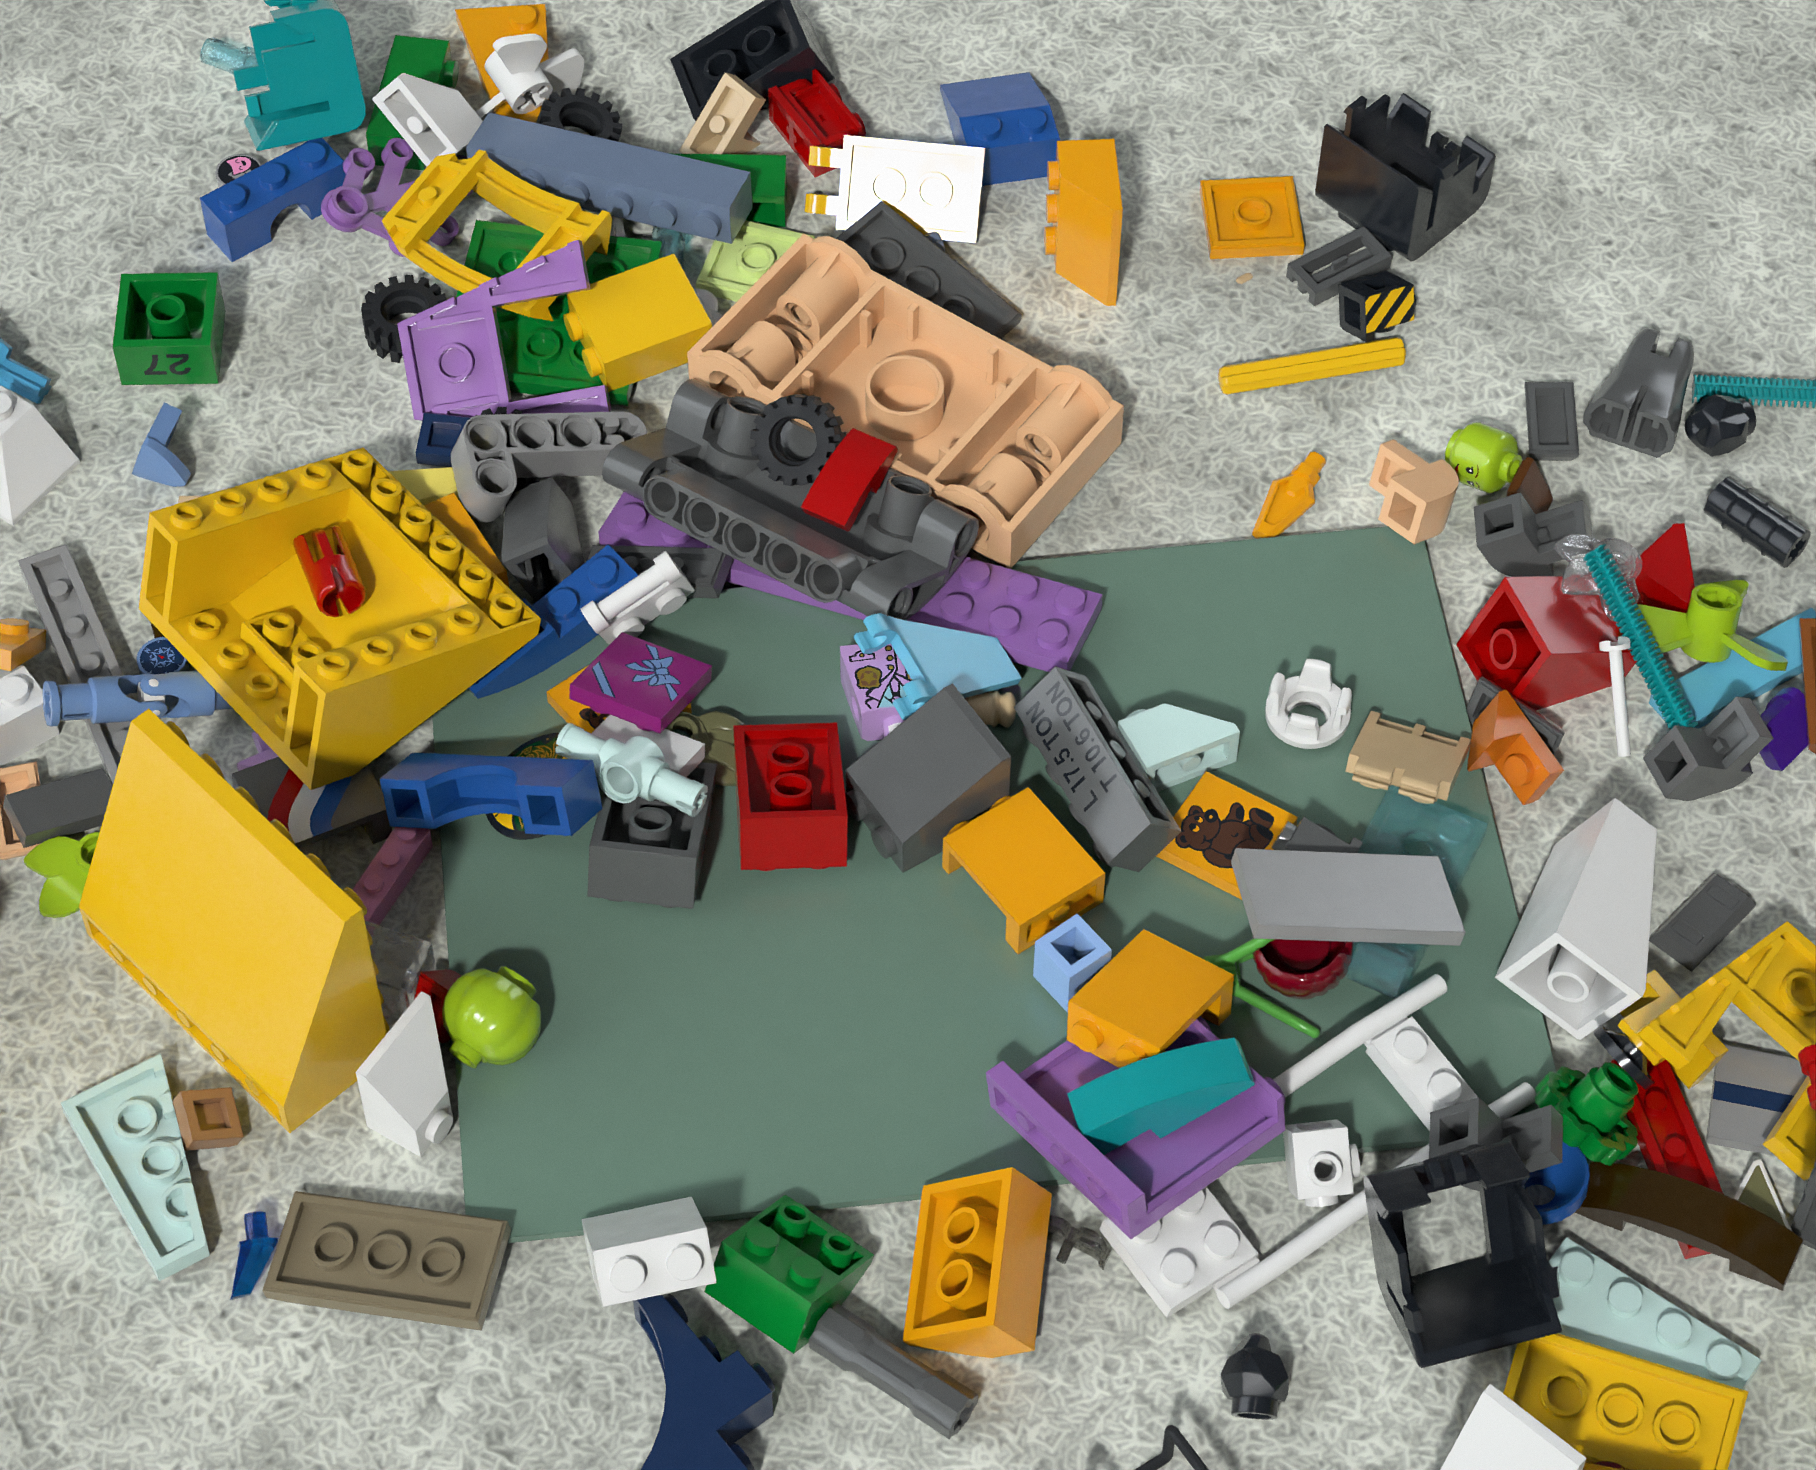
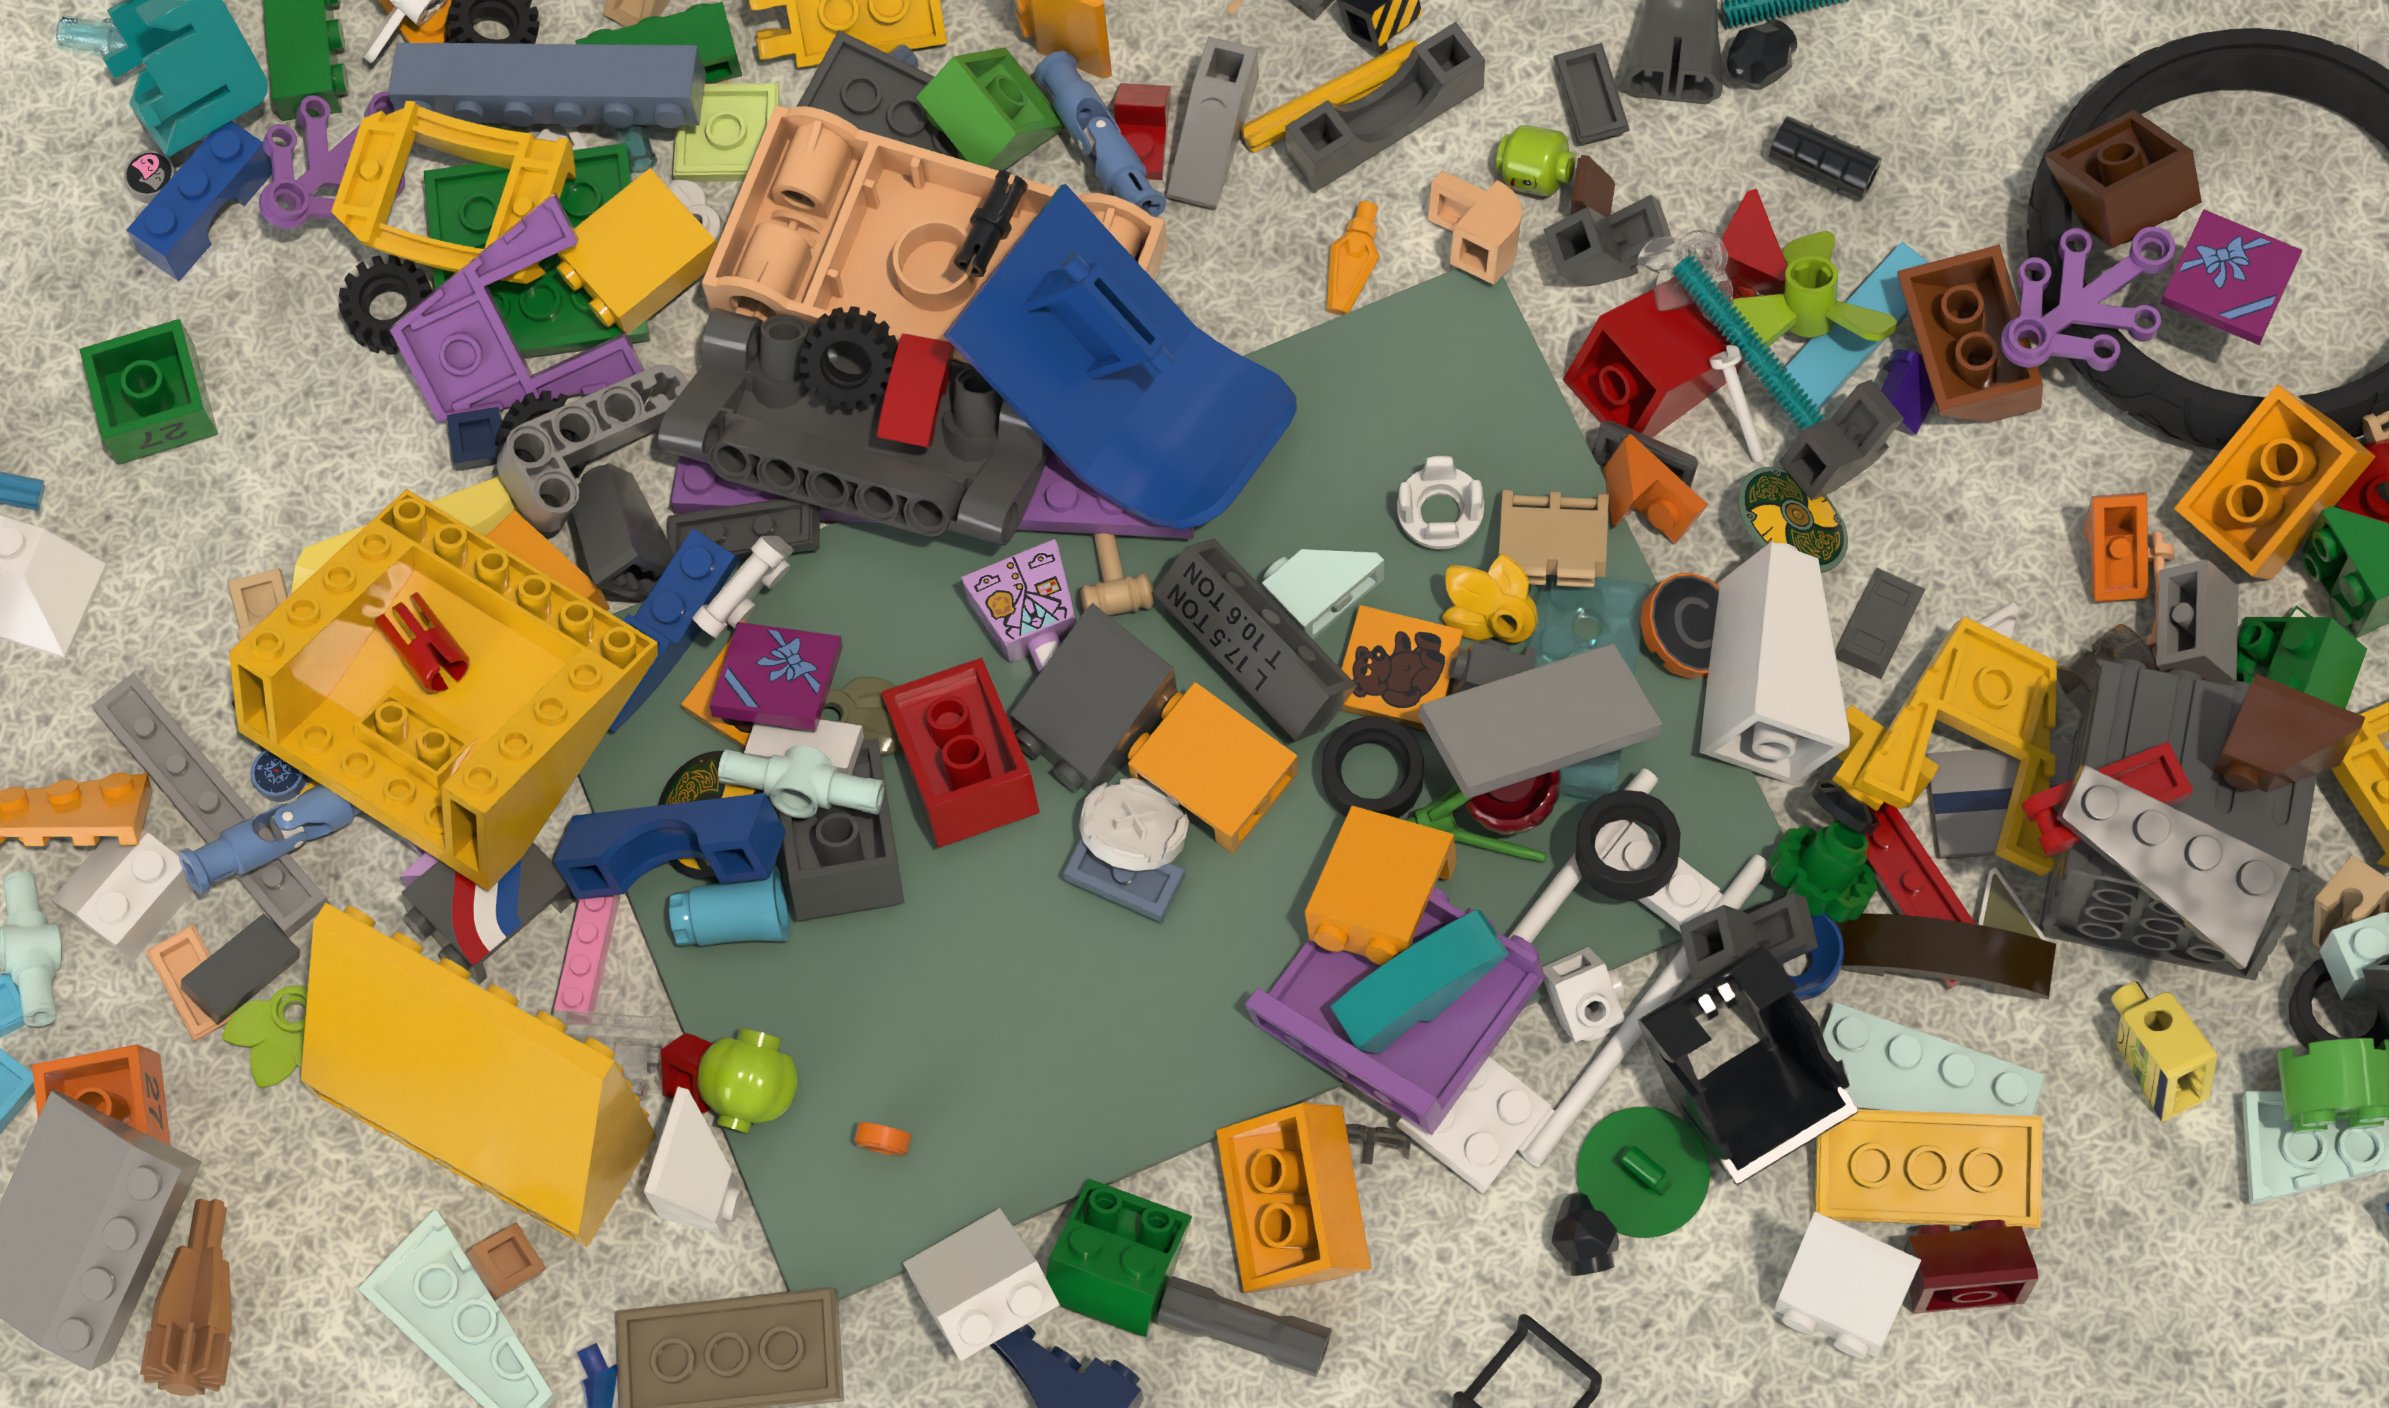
camera: 10 degrees left, 15 degrees up
medium blue tile [132,402,191,487] -> none
white slope [372,73,483,167] -> none
medium azure flag [853,613,1022,720] -> none
light blue brick [1033,914,1112,1013] -> none
none -> medium azure plant [669,866,790,946]
none -> orange tile [854,1122,912,1157]
none -> bright green slope [916,47,1065,171]
none -> blue door [944,184,1297,530]
none -> black pin [954,171,1028,277]
none -> medium blue piece [1034,50,1167,218]
none -> sand blue plate [1063,837,1186,923]
none -> white tile [1079,778,1189,871]
none -> red slope [1114,83,1171,180]
none -> light grey slope [1167,36,1259,209]
none -> dark grey arch [1285,22,1485,192]
none -> black tyre [1322,716,1424,819]
none -> yellow plate [1442,553,1538,643]
none -> black tyre [1575,790,1681,901]
none -> green shield [1577,1107,1710,1238]
none -> black tile [1640,573,1720,679]
none -> shield [1737,467,1848,573]

